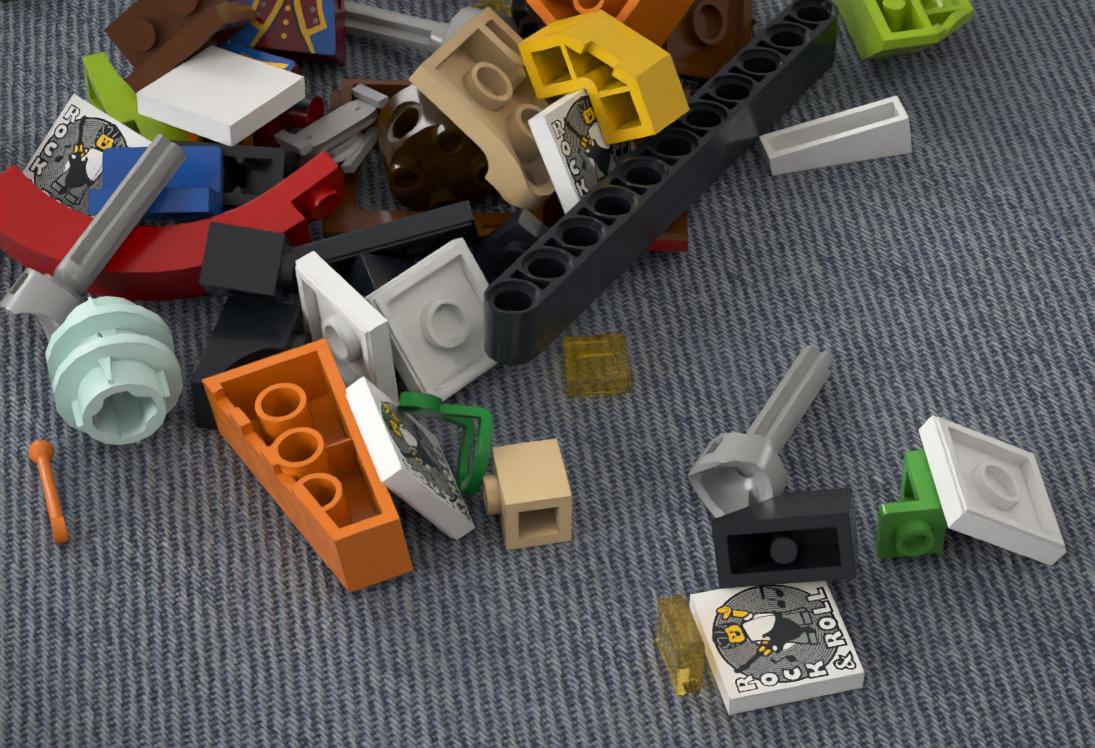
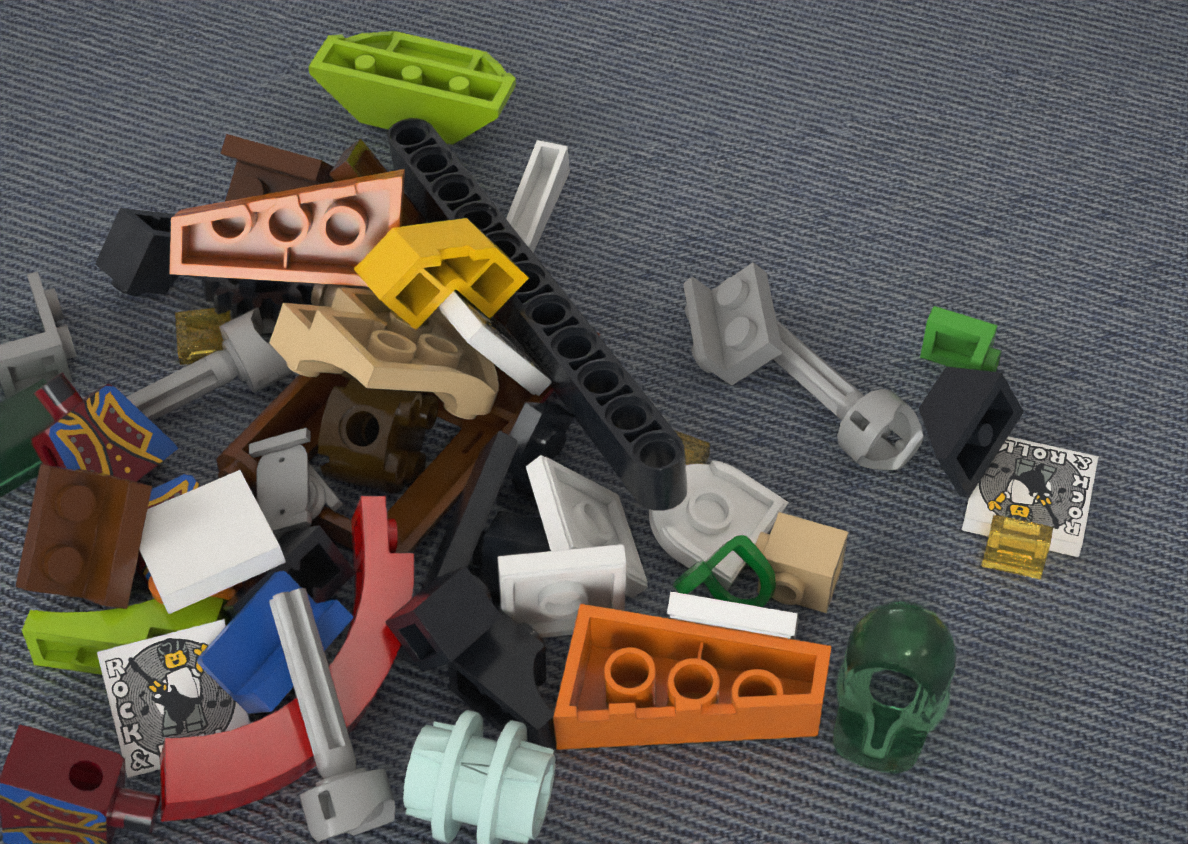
camera: 60 degrees left, 5 degrees up
white tile [919,415,1067,566] -> none
none -> white tile [649,461,789,591]
none -> light grey bracket [683,262,783,386]
none -> clear green piece [833,601,957,773]

